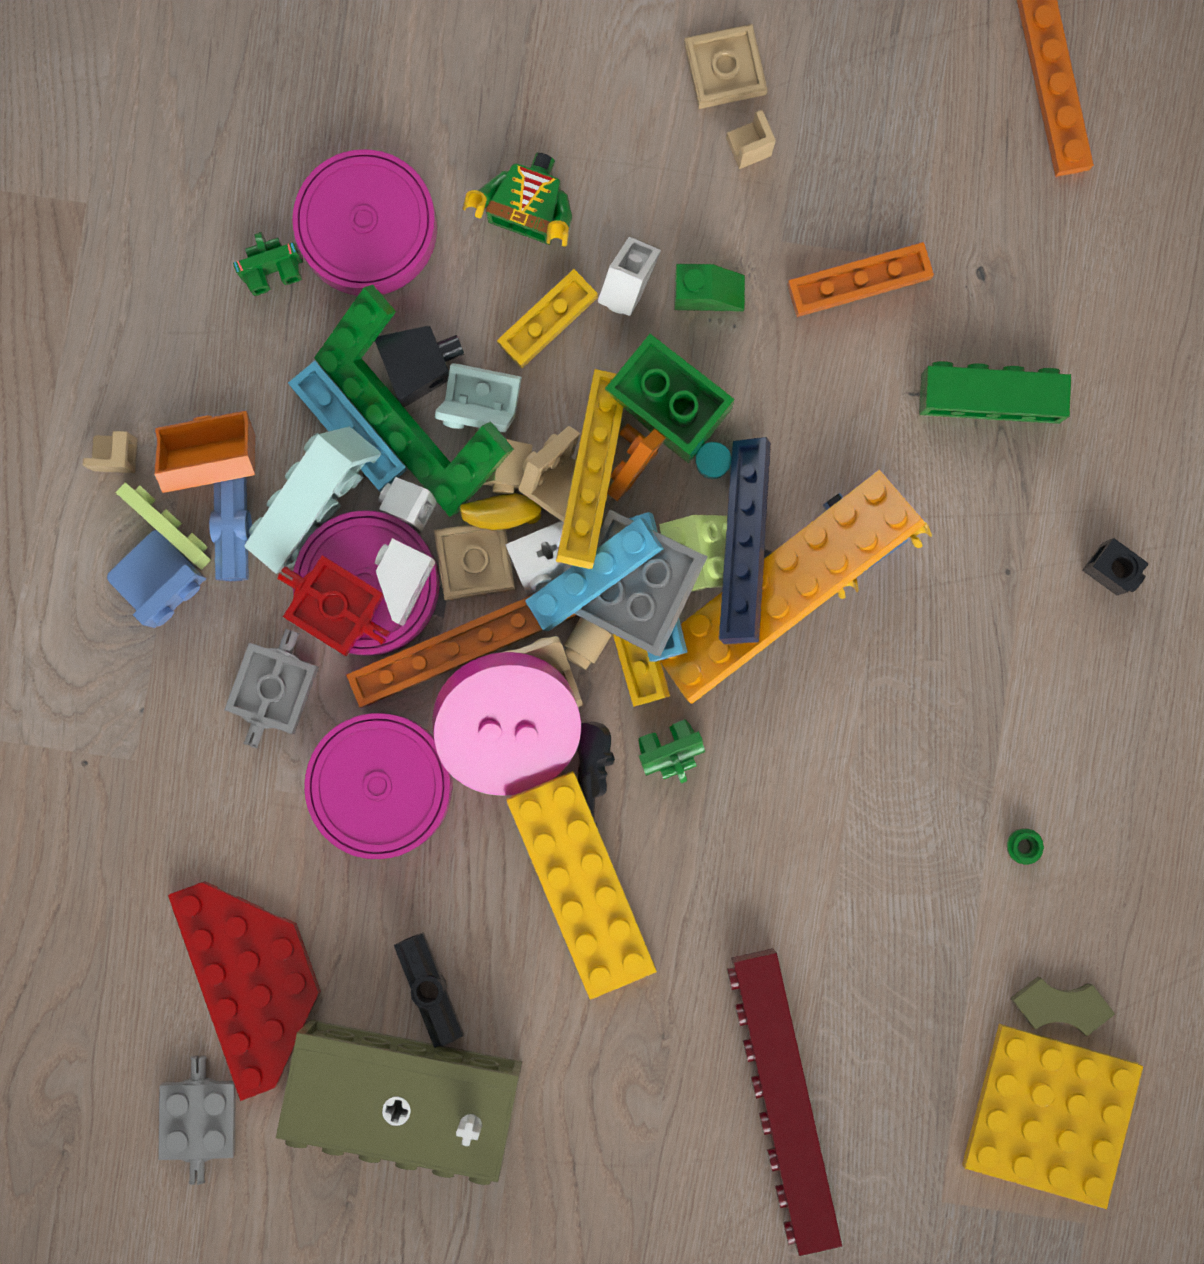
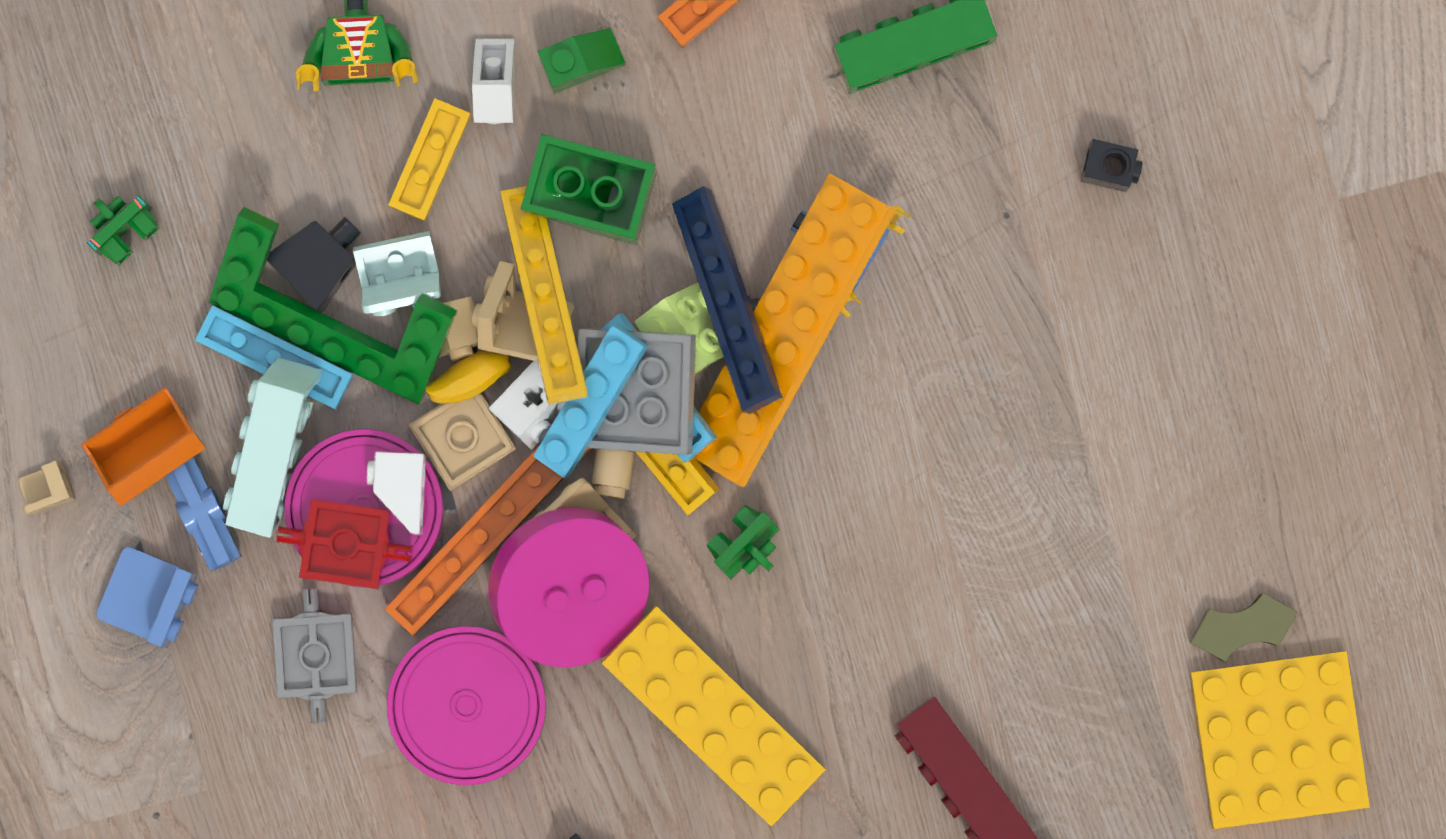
camera: 30 degrees left, 0 degrees up
yellowish green plate [115,482,211,570] -> none
dark pink brick [292,149,437,296] -> none
white slope [378,477,437,533] -> none
black piece [576,722,615,826] -> none
orange plate [607,424,666,501] -> none
teal tile [695,442,731,479] -> none
green plate [1006,828,1044,865] -> none

